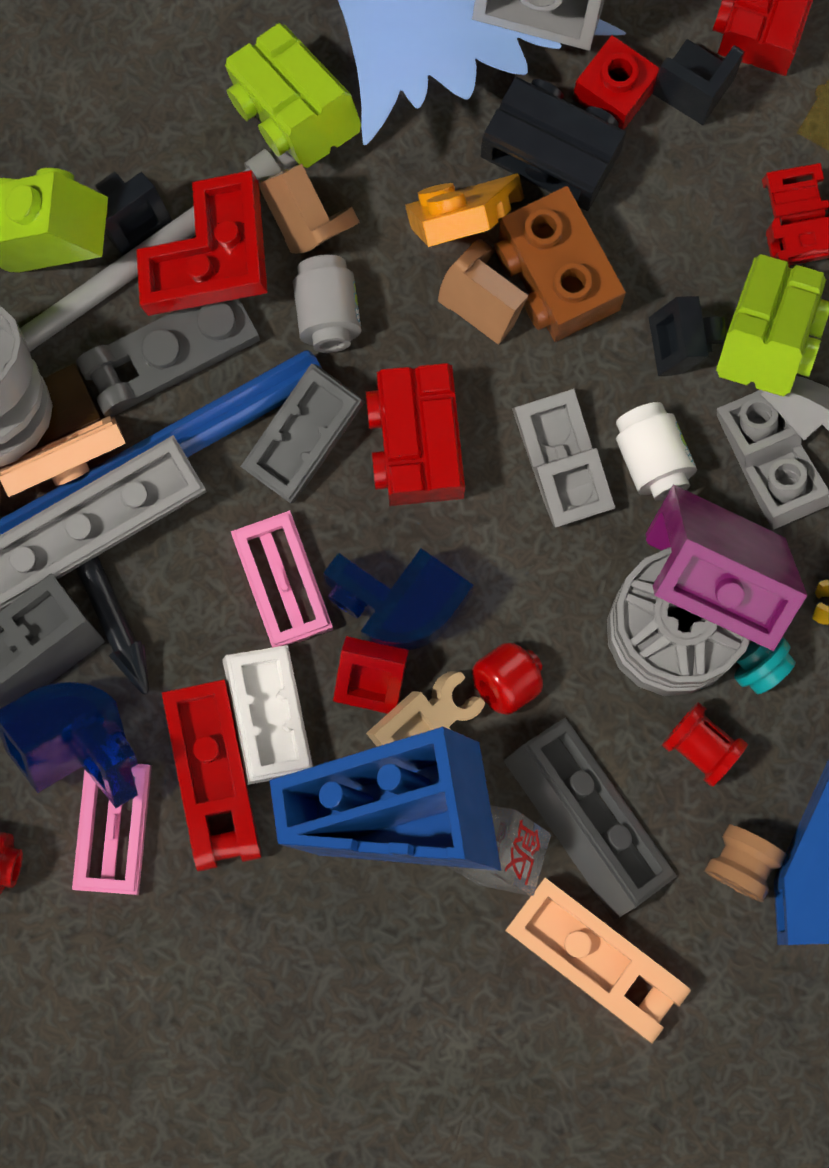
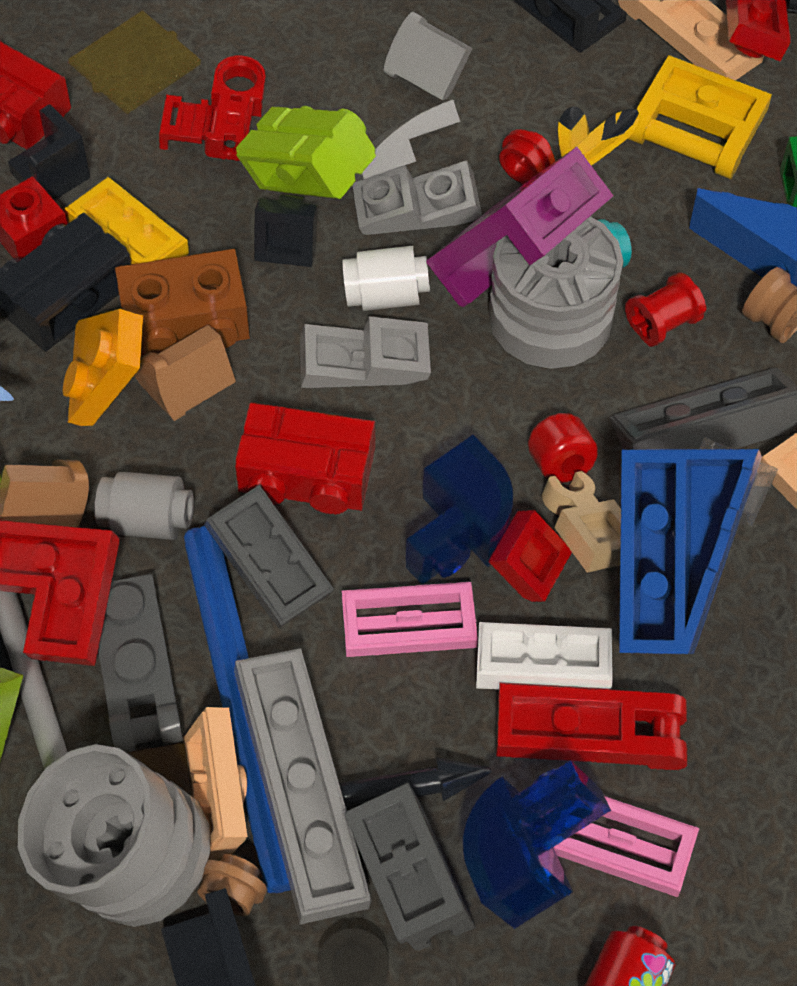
camera: 75 degrees left, 20 degrees down
none -> yellow plate [64,177,189,264]

